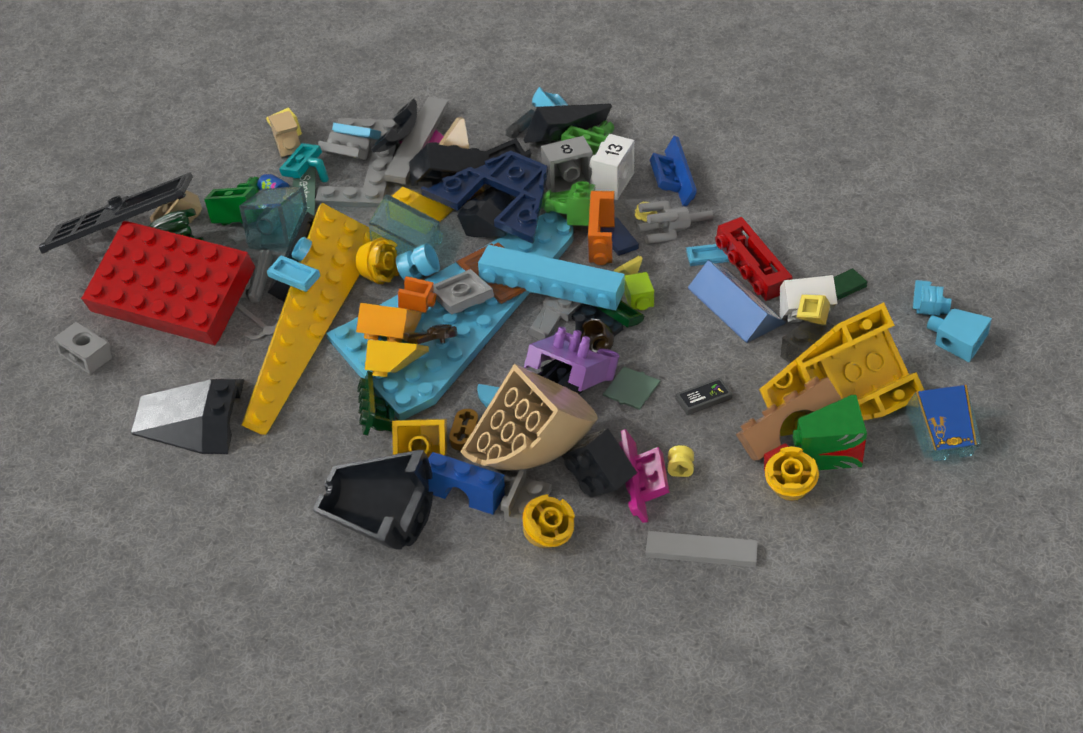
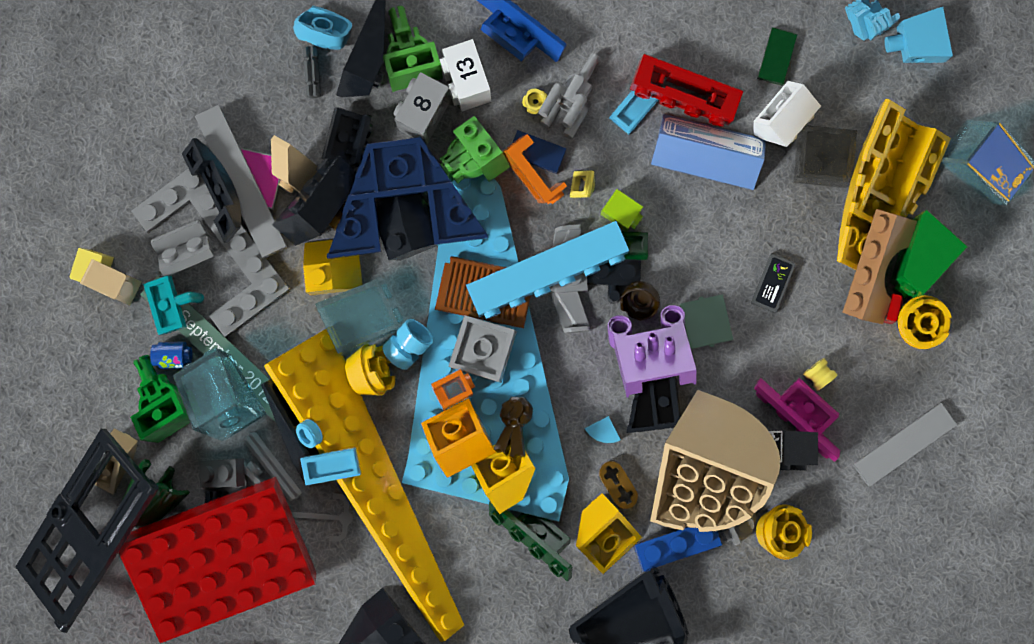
camera: 40 degrees left, 40 degrees up
medium azure tile [332,123,381,140] -> none
light yellow slope [796,295,830,325] -> none

